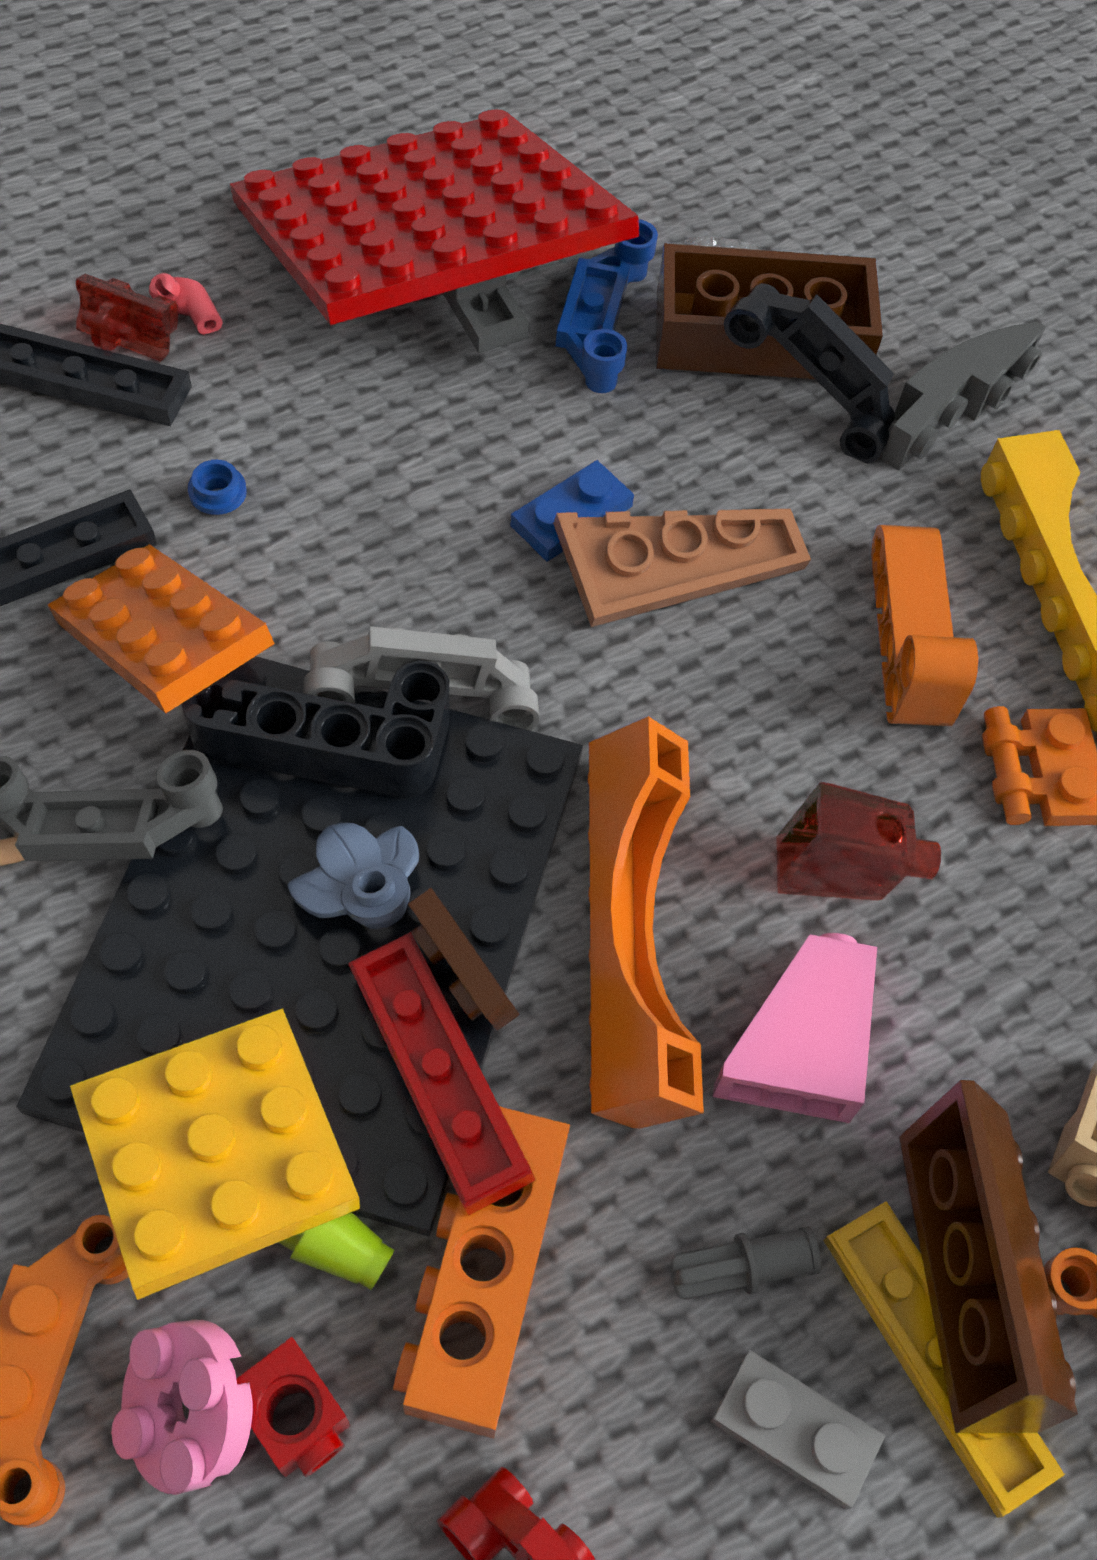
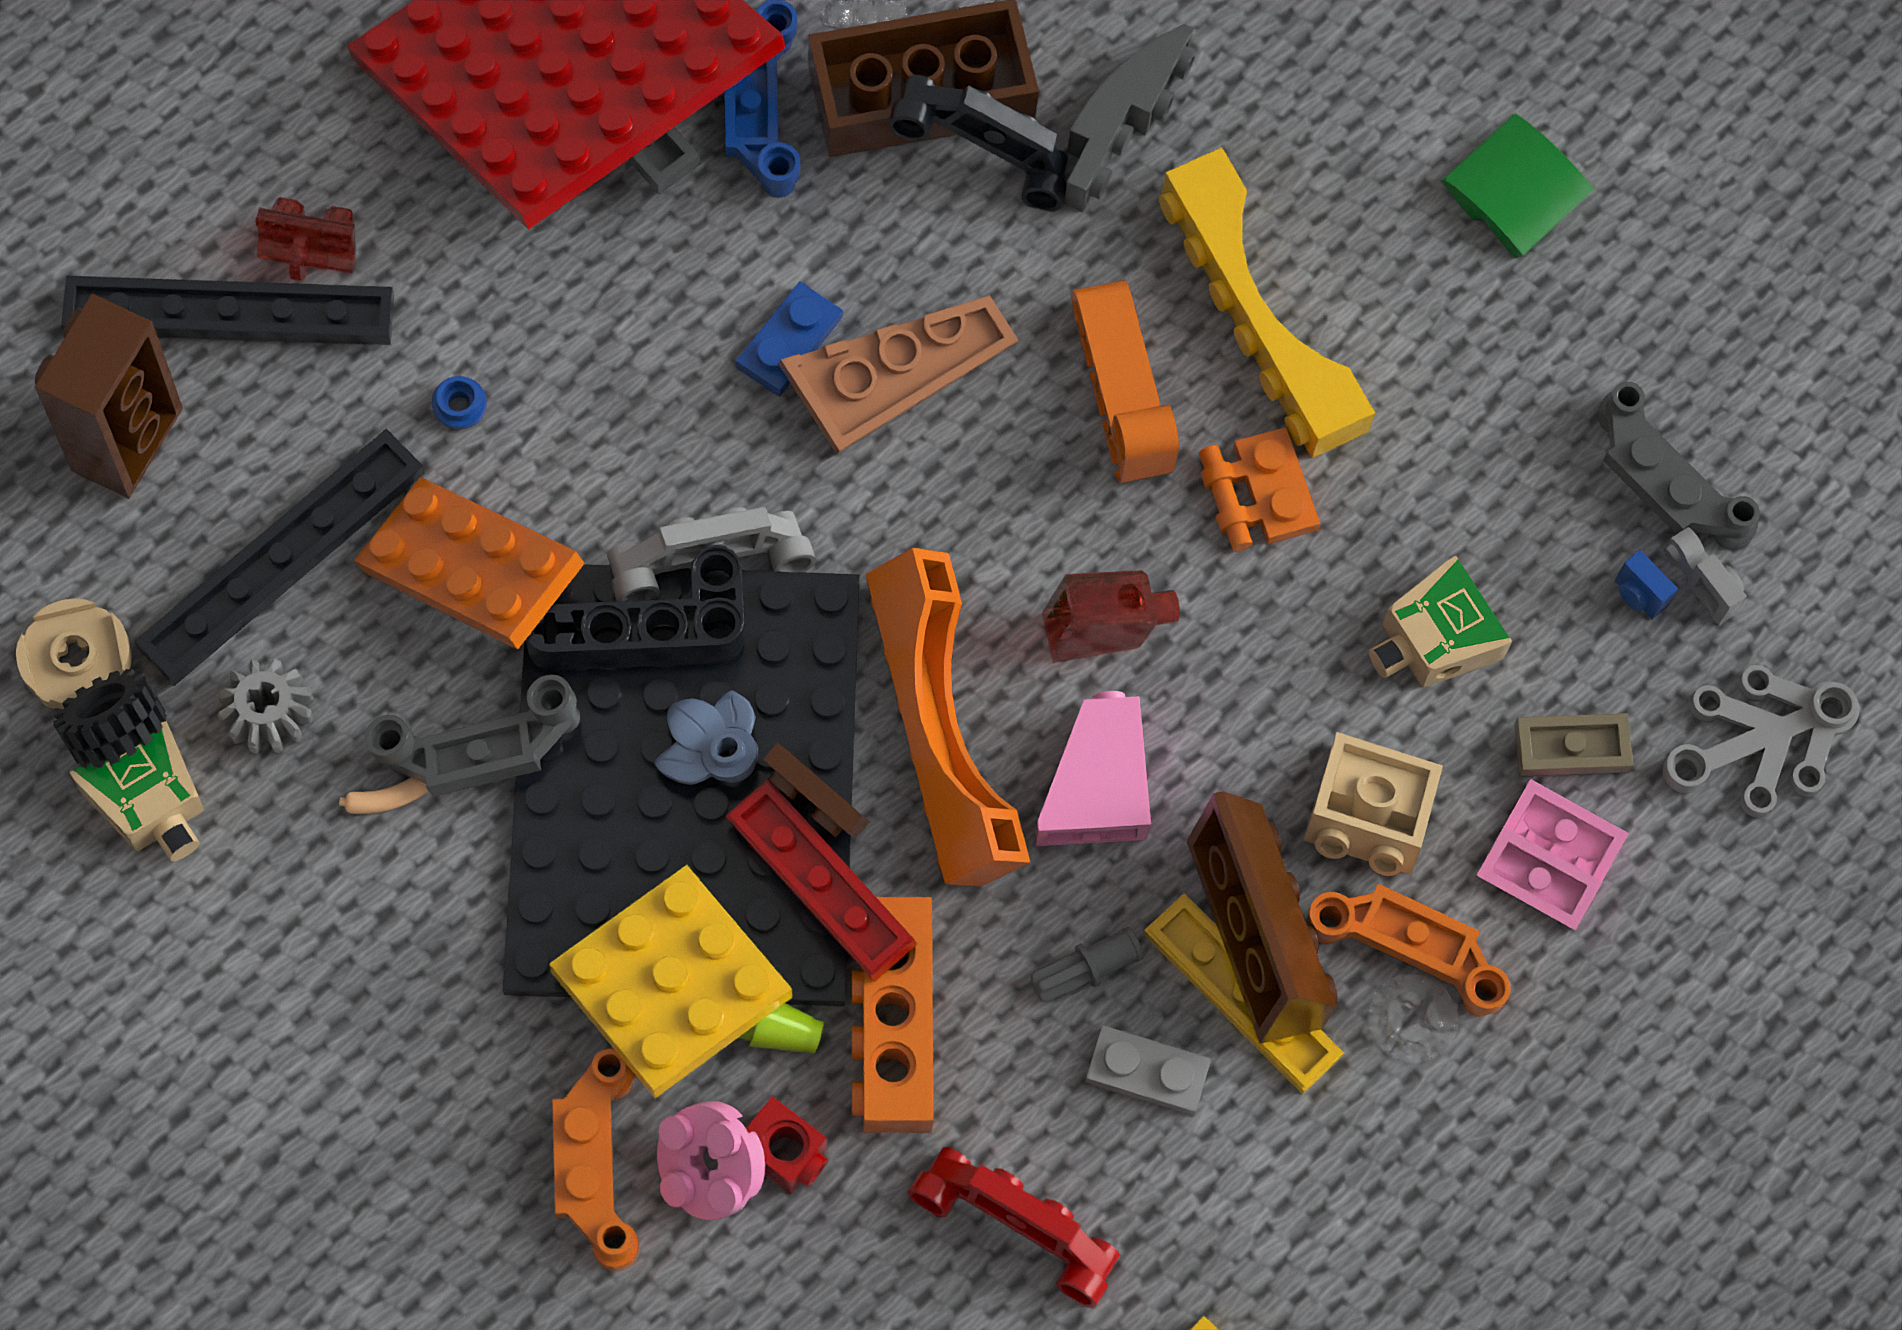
camera: 15 degrees left, 10 degrees up
coral arm [149,273,223,335] -> none

